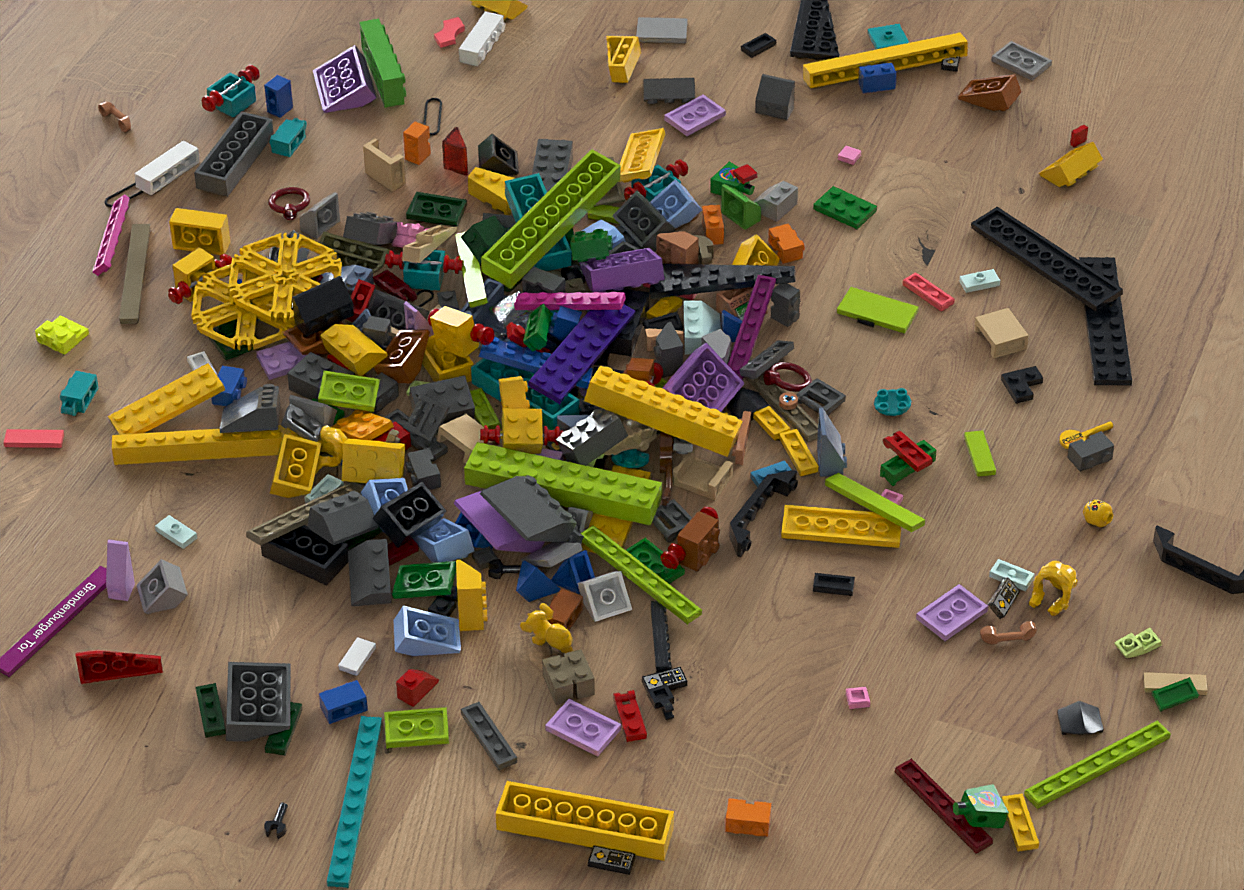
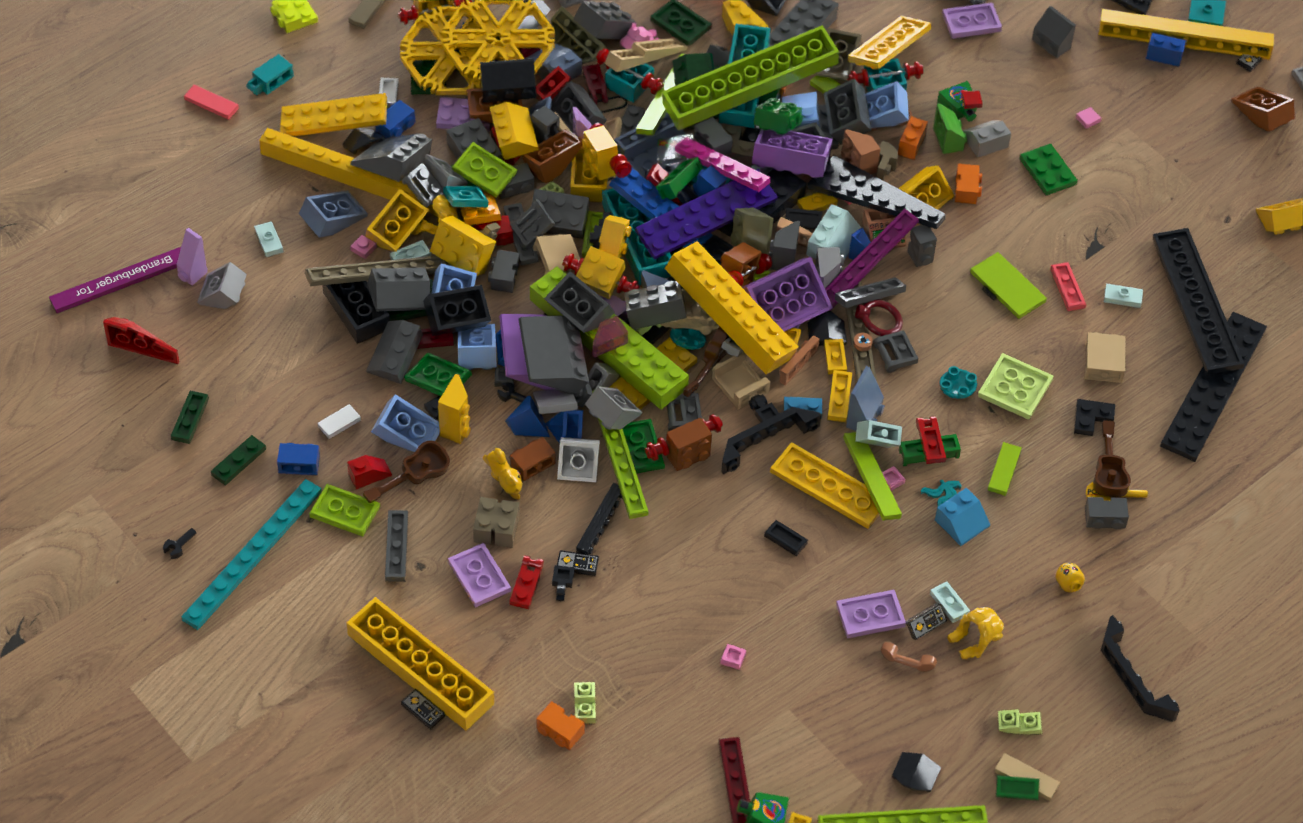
camera: 25 degrees right, 10 degrees up
dark grey slope [226,662,291,742] -> none
none -> sand blue slope [299,190,368,238]
none -> black slope [342,128,385,154]
none -> bright pink plate [350,235,377,259]
none -> reddish brown piece [363,441,450,503]
none -> teal plate [443,186,489,207]
none -> dark grey slope [544,272,615,333]
none -> yellowish green slope [574,682,596,724]
none -> light grey slope [585,386,642,430]
none -> black slope [589,212,611,249]
none -> clear pink slope [592,316,628,358]
none -> olive slope [731,208,773,254]
none -> black plate [749,394,779,422]
none -> light aqua brick [855,420,902,448]
none -> teal piece [921,479,962,506]
none -> dark azure slope [935,488,990,546]
none -> yellowish green plate [978,353,1054,420]
none -> reddish brown piece [1093,420,1131,497]

